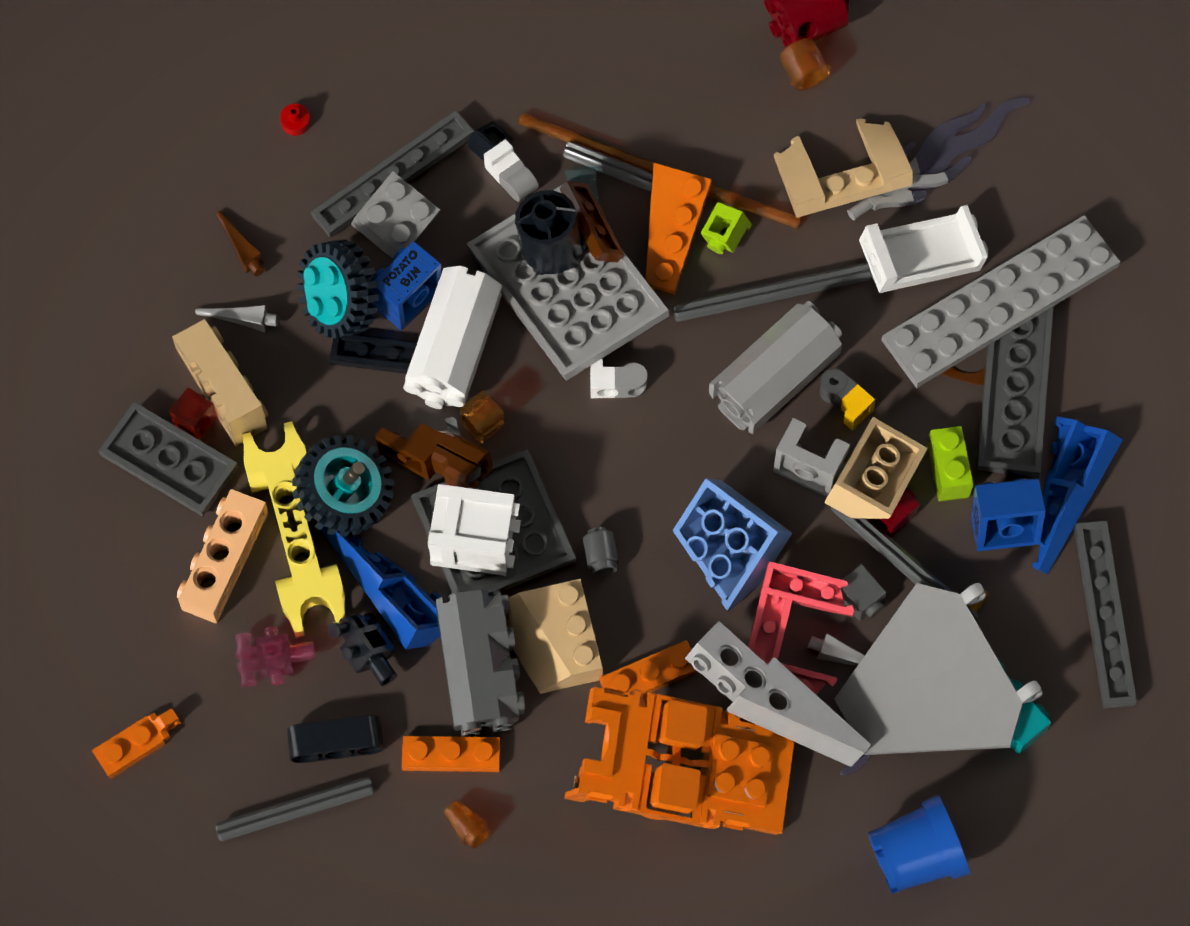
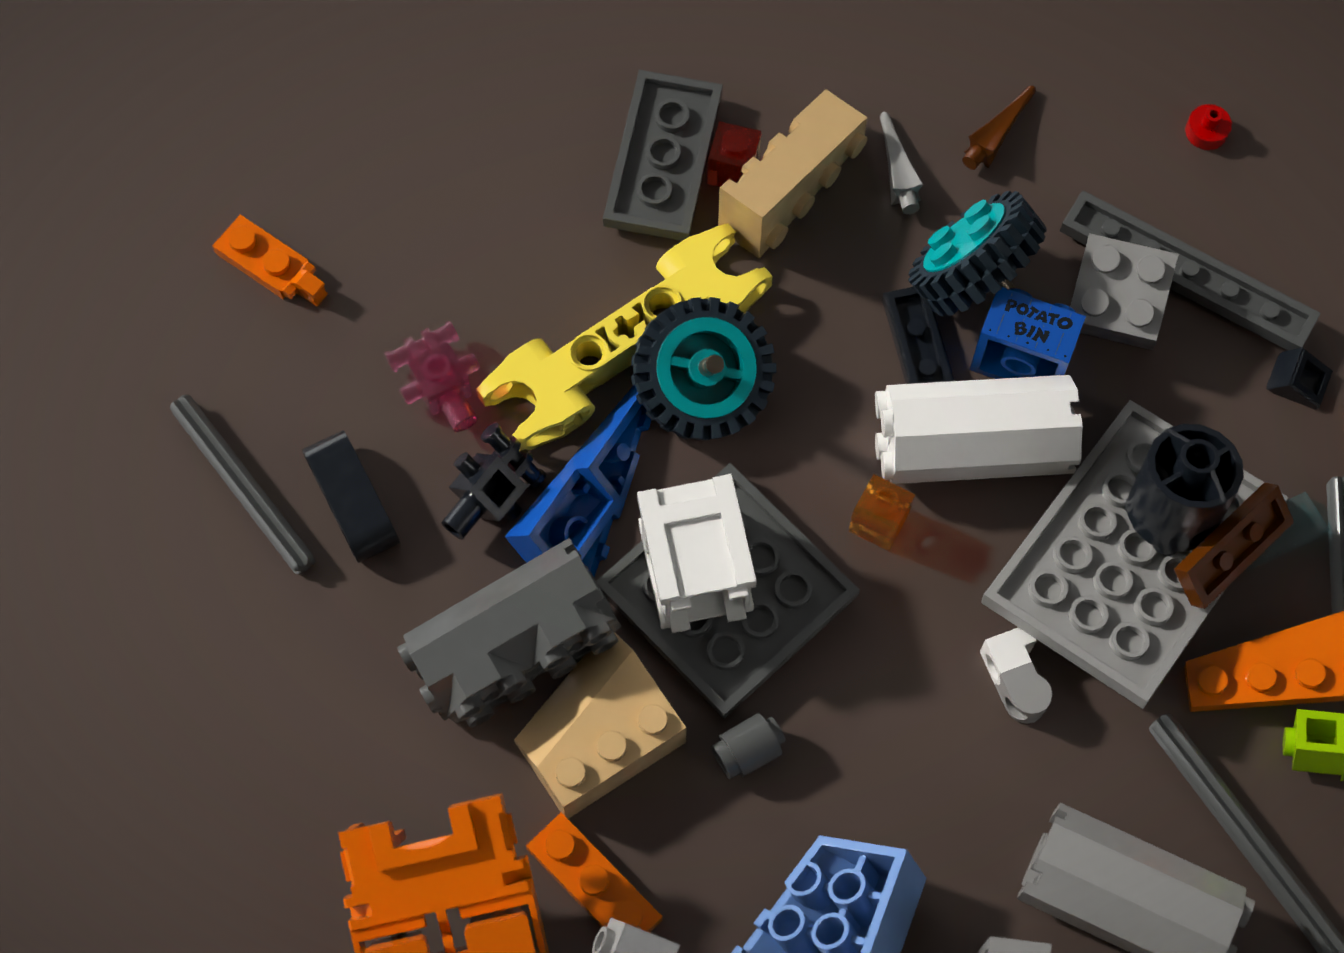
camera: 70 degrees right, 0 degrees up
light nougat brick [177,489,268,624] -> none
reddish brown plate [375,417,493,489] -> none
orange plate [402,736,500,772] -> none
clear orange cone [444,801,491,848] -> none
leg [484,139,539,202] -> none

